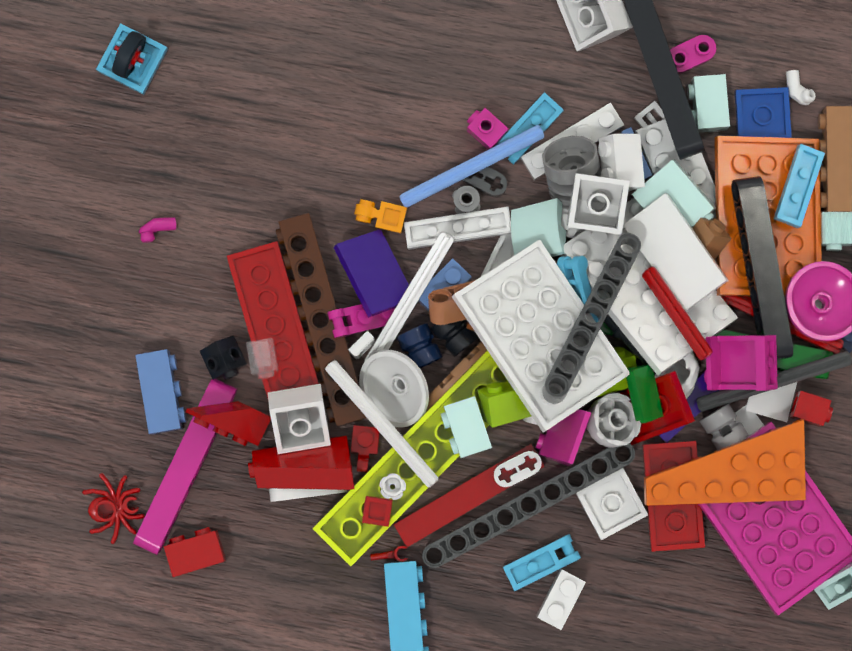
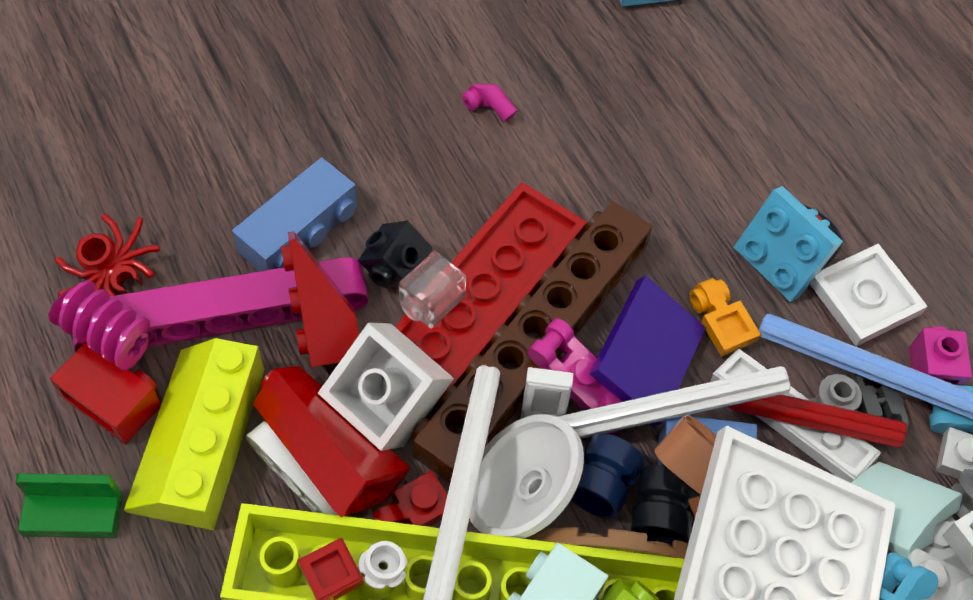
camera: 50 degrees right, 25 degrees down
none -> green panel [15,473,123,538]
none -> dark pink piece [48,280,150,370]
none -> neon yellow slope [124,338,265,530]
none -> red axle [728,394,907,447]
none -> medium azure plate [733,186,843,302]
none -> white plate [810,244,928,347]

